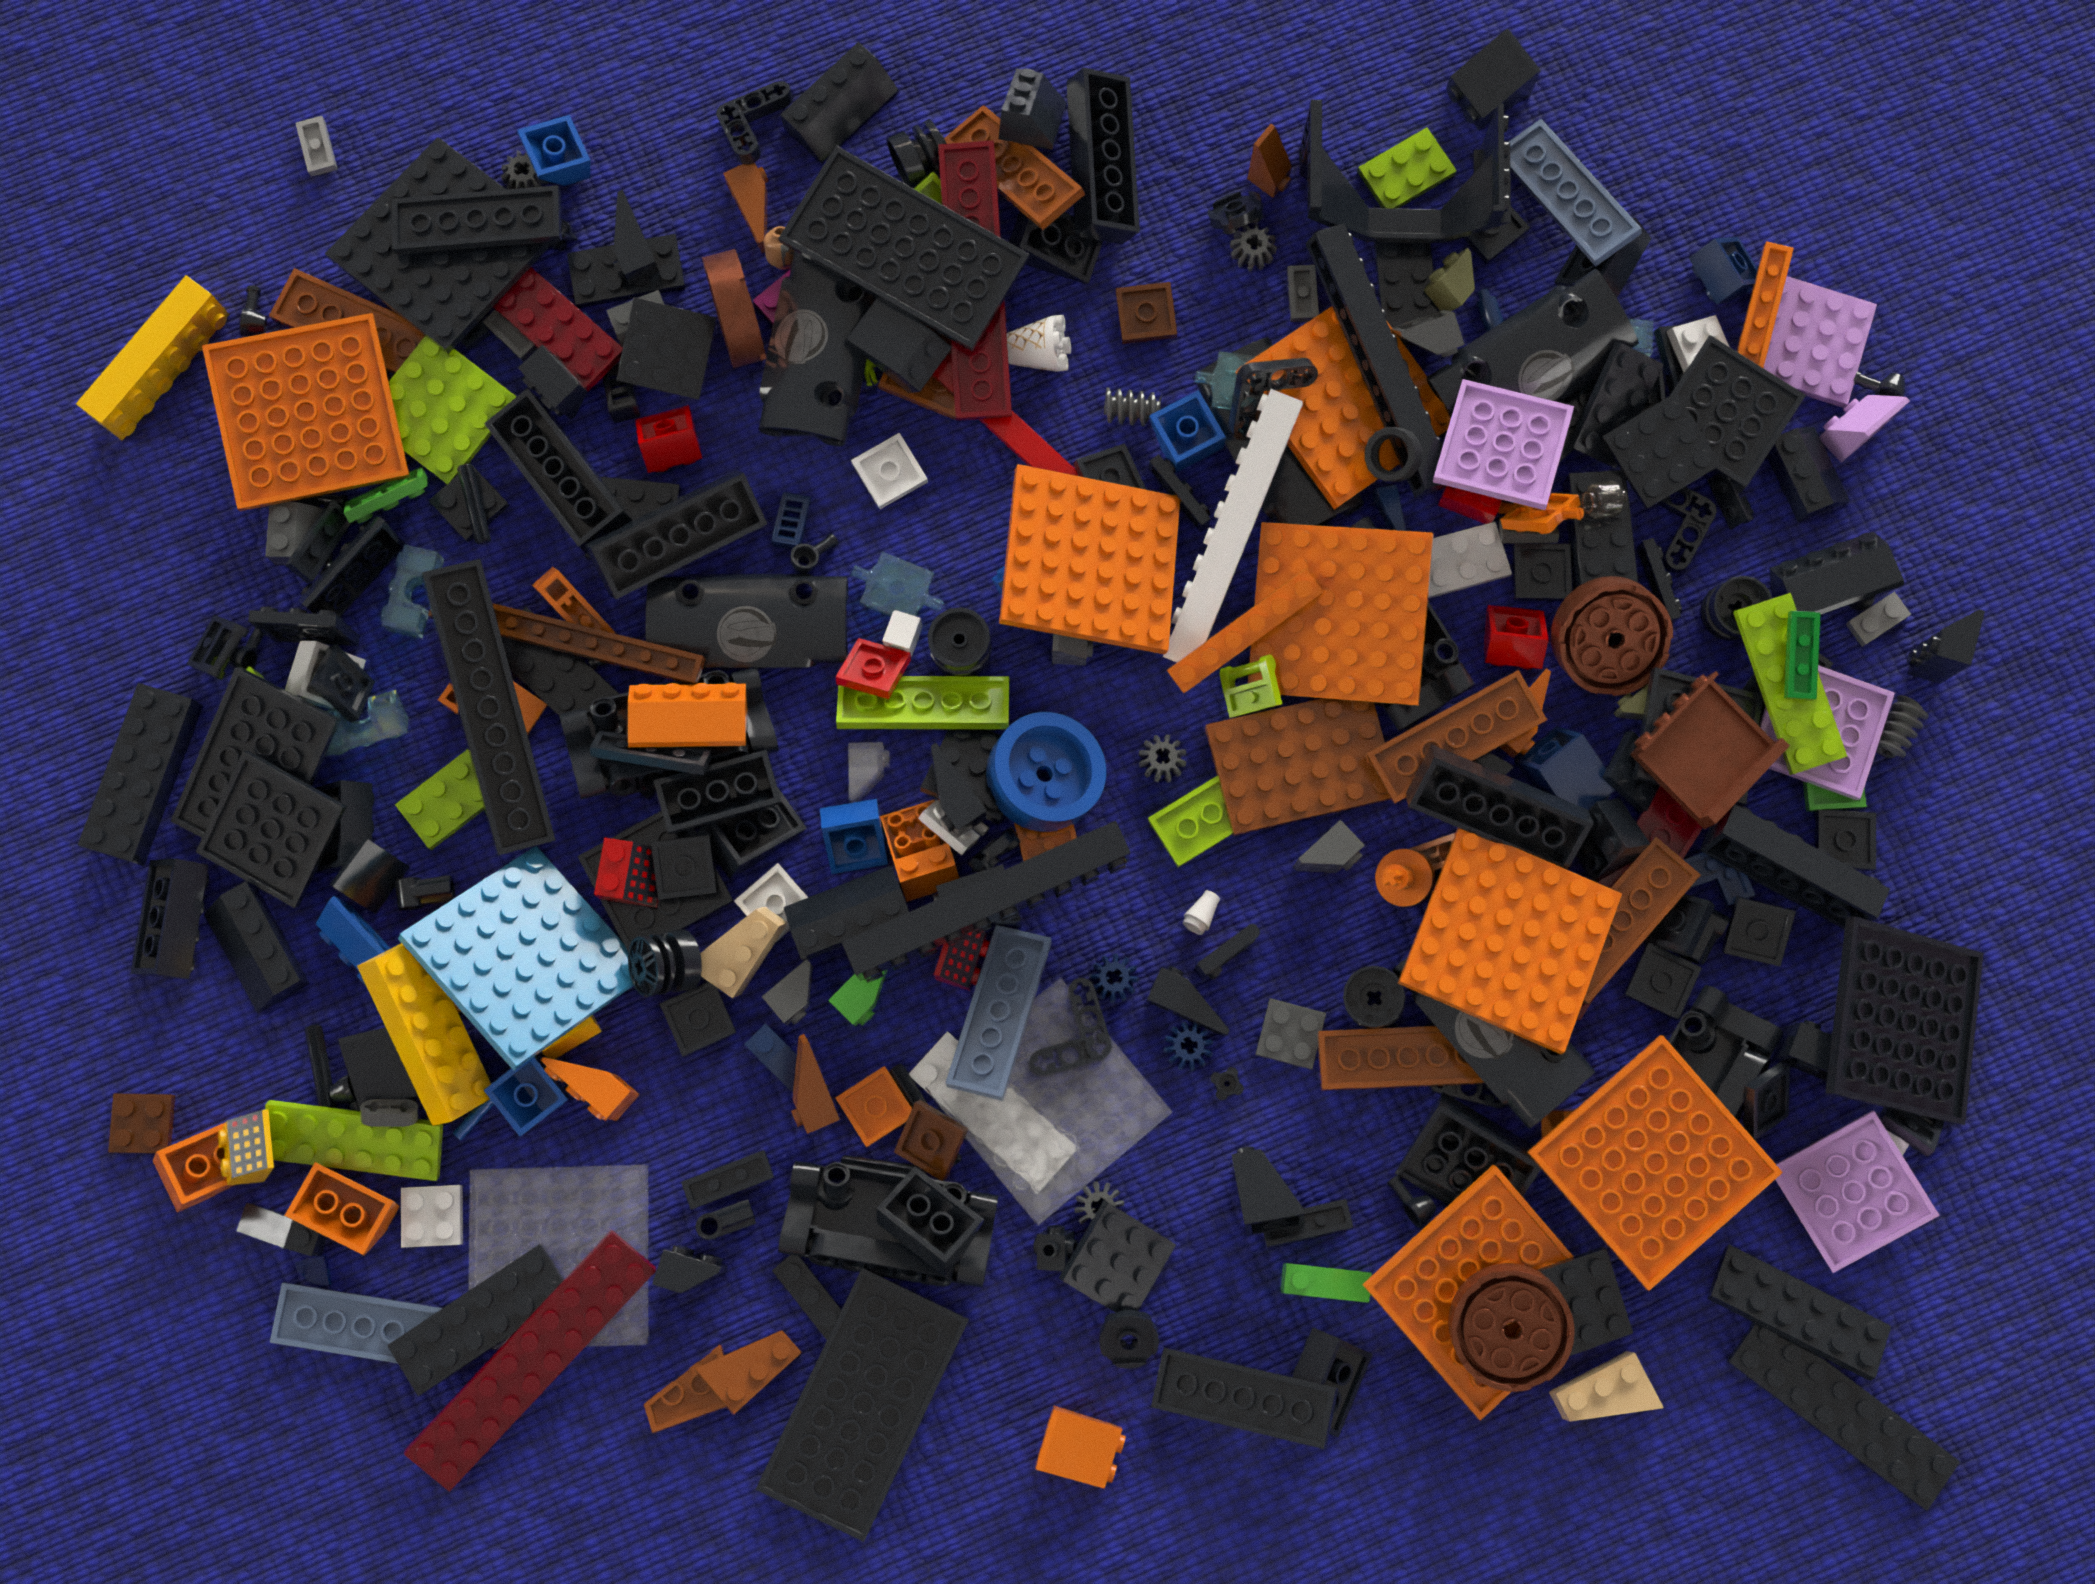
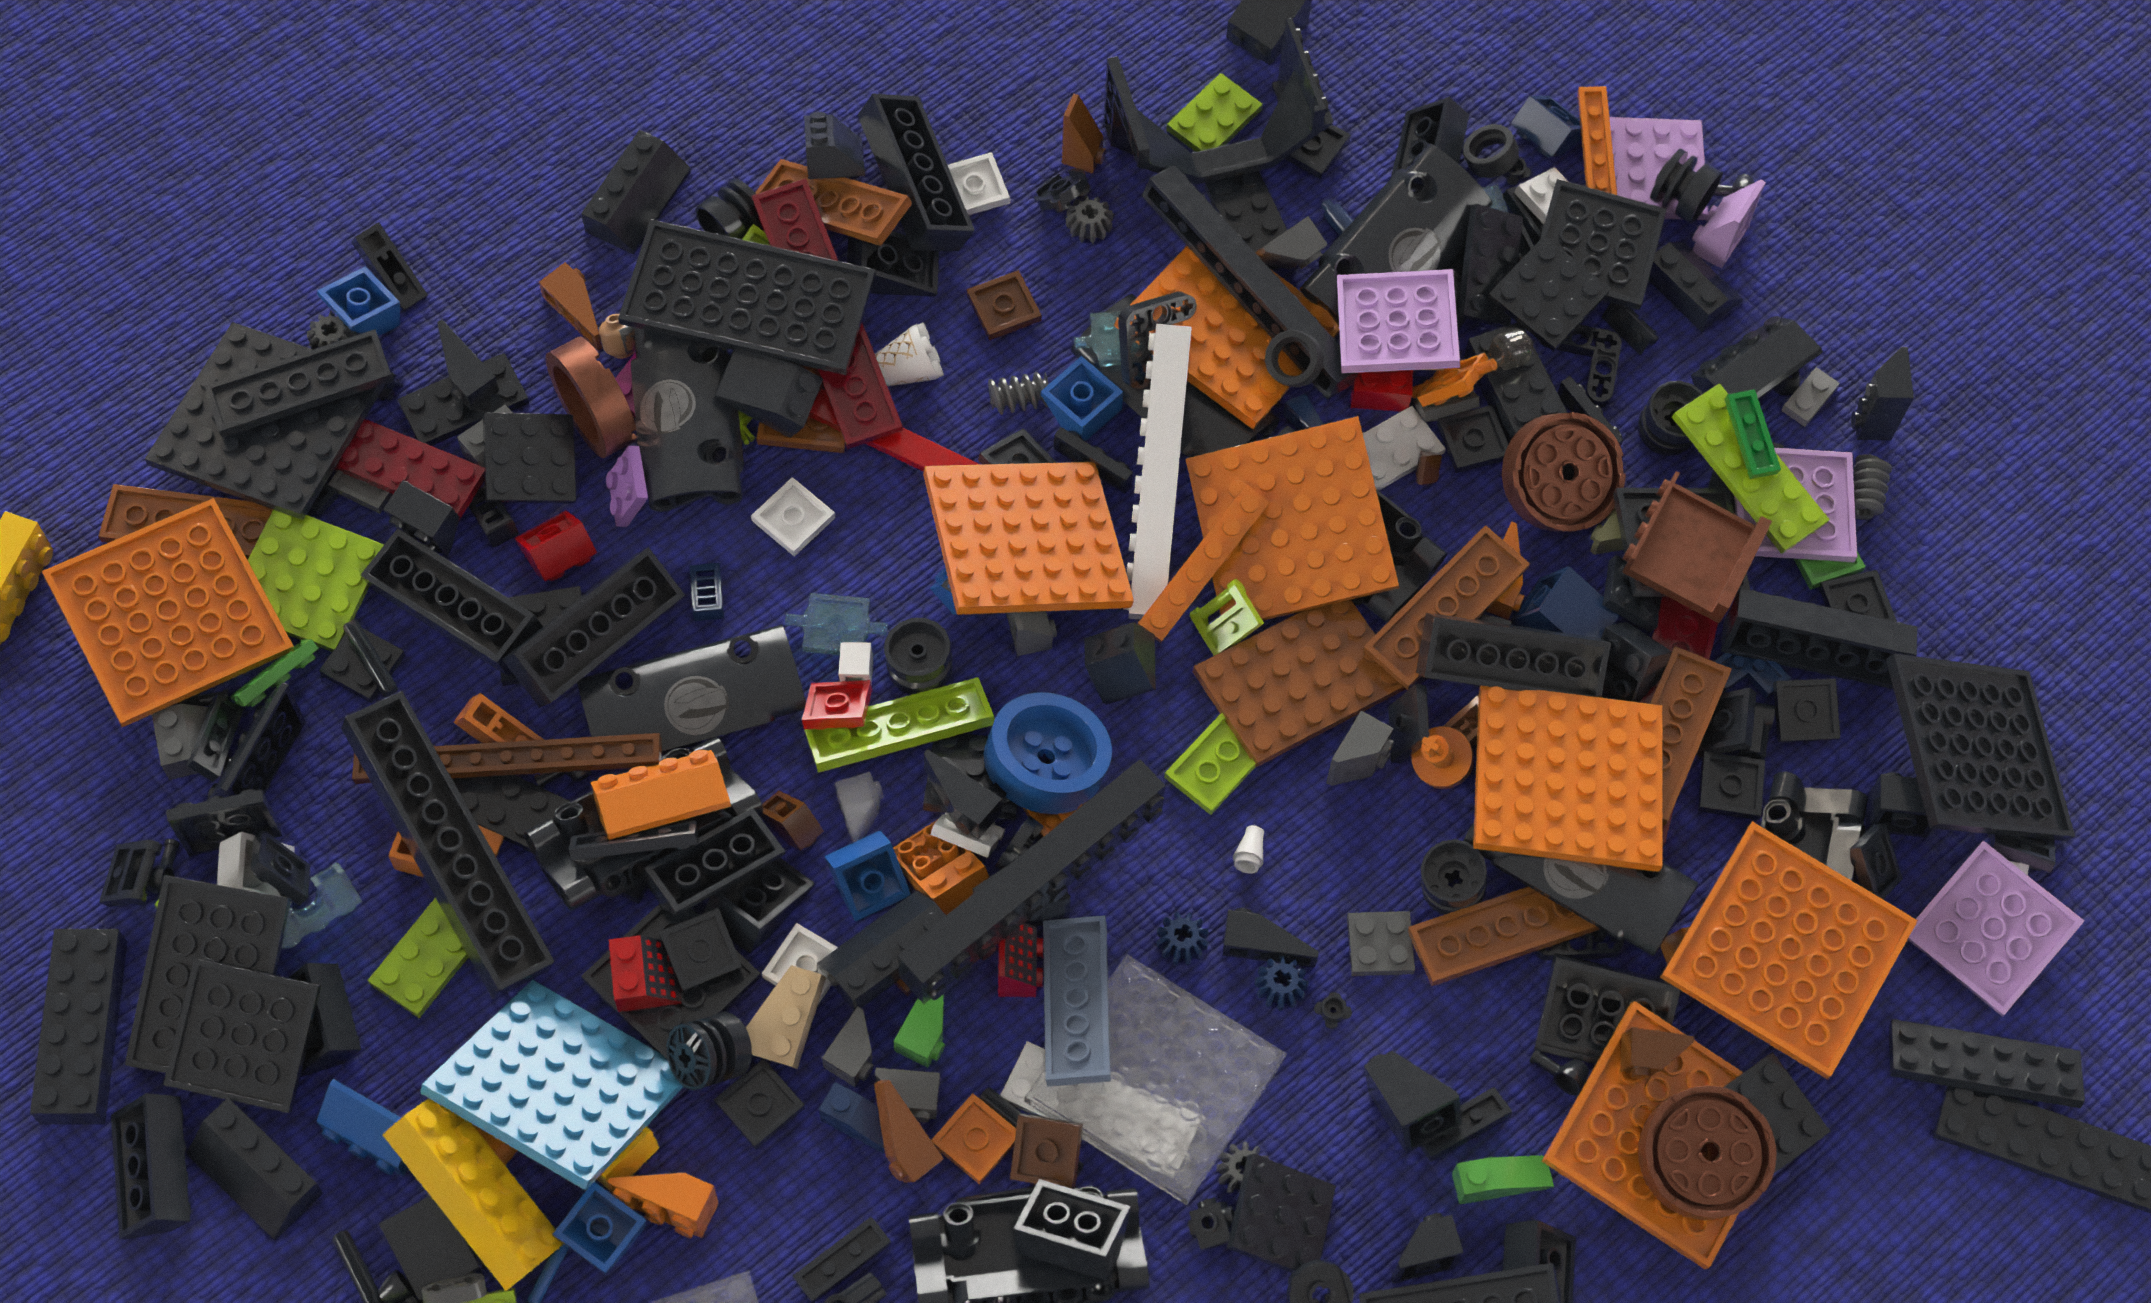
camera: 20 degrees left, 15 degrees down
black bar [240,285,267,336] -> none
light grey plate [296,116,338,177] -> none
black slope [330,837,410,914] -> none
clear light blue arch [381,545,444,639] -> none
black piece [395,875,456,911] -> none
black beam [716,81,793,164] -> none
black bar [790,533,839,574] -> none
black beam [1028,978,1112,1077] -> none
dark grey gear [1138,735,1186,783] -> none
black container [1194,924,1260,981] -> none
dark grey plate [1287,265,1319,322] -> none
olive slope [1424,248,1475,311] -> none
red slope [1483,605,1549,669] -> none
sand blue plate [1508,119,1642,266] -> none
tan wedge [1549,1351,1664,1421] -> none
none -> black slope [351,222,428,311]
none -> medium lavender plate [606,446,648,527]
none -> reddish brown slope [760,790,824,851]
none -> dark grey slope [875,1068,940,1123]
none -> white plate [948,152,1010,215]
none -> black slope [1084,622,1156,705]
none -> black plate [1388,684,1429,764]
none -> black slope [1391,1213,1464,1284]
none -> reddish brown slope [1416,451,1442,485]
none -> black tyre [1463,124,1519,178]
none -> black plate [1502,157,1531,186]
none -> reddish brown slope [1620,1027,1694,1079]
none -> black wheel [1650,149,1723,224]

